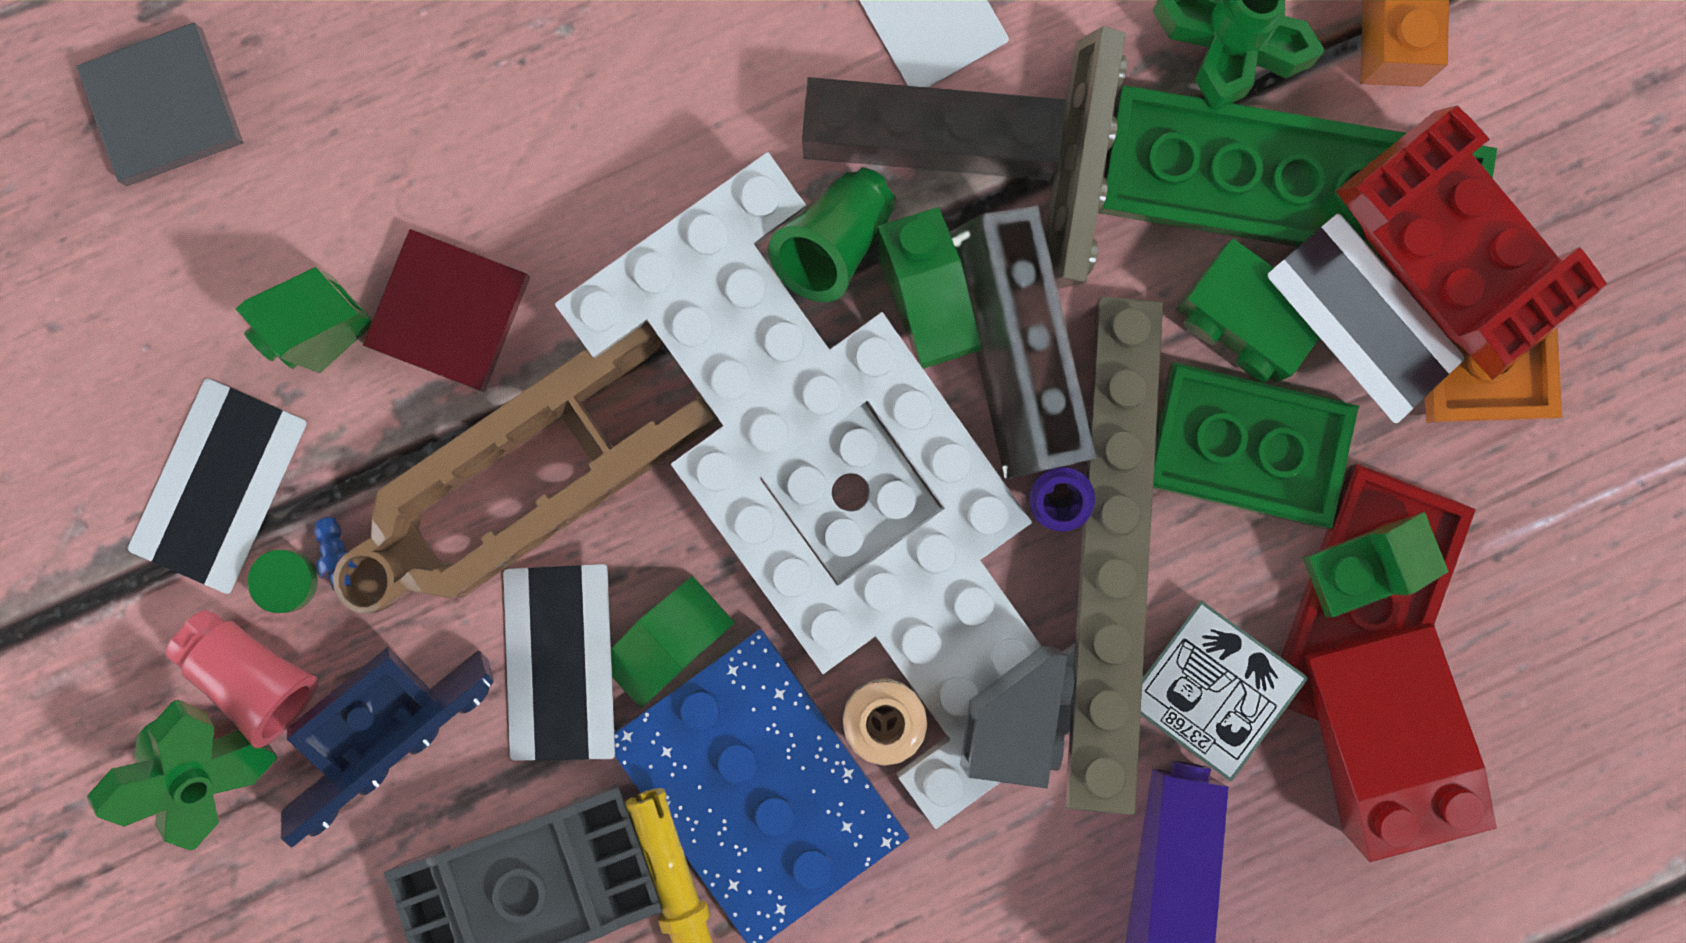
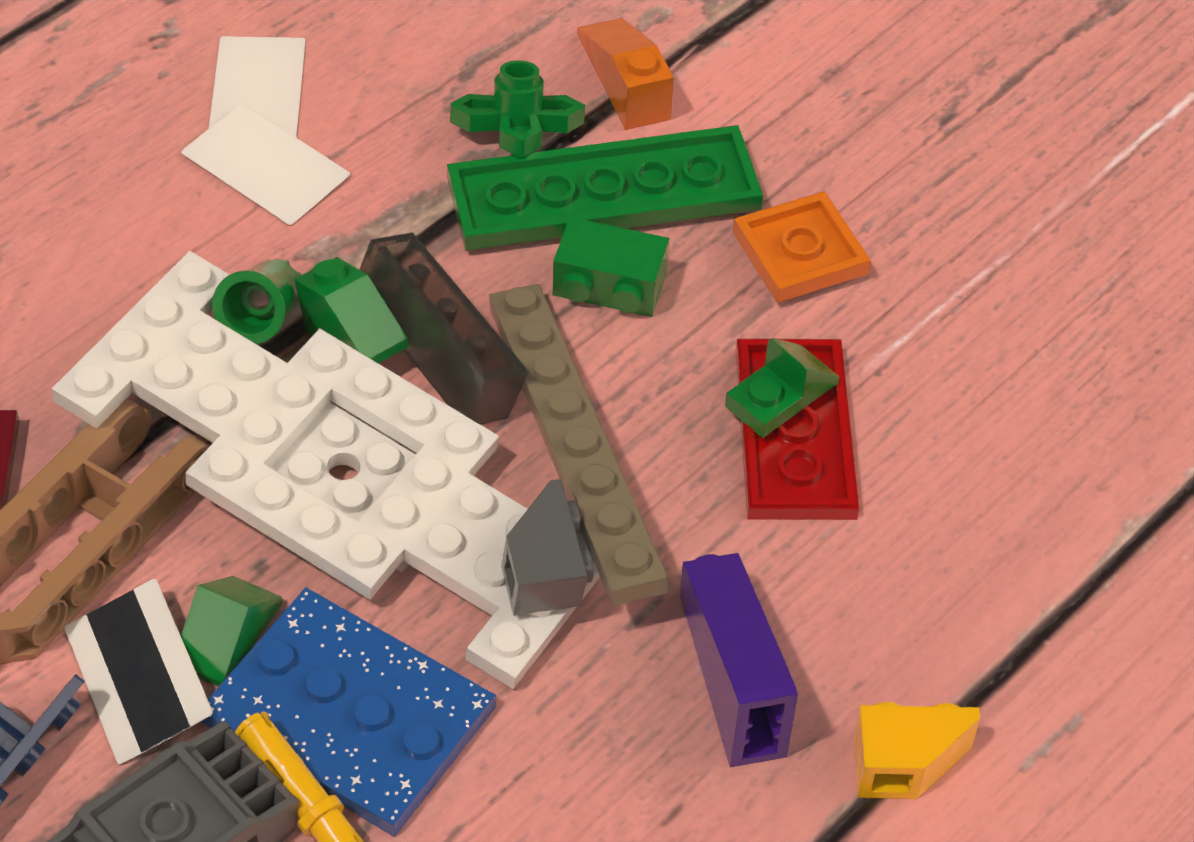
camera: 25 degrees left, 35 degrees down
clear smoke brick [802,77,1065,180] -> none
light nougat head [842,678,928,766] -> none
dark purple cone [1030,467,1095,532] -> none
dark tan plate [1037,26,1127,289] -> none
white tile [1141,600,1308,782] -> none
green tile [1153,363,1359,529] -> none
sticker [1268,214,1464,423] -> none
red slope [1305,622,1497,862] -> none
red plate [1336,106,1607,380] -> none

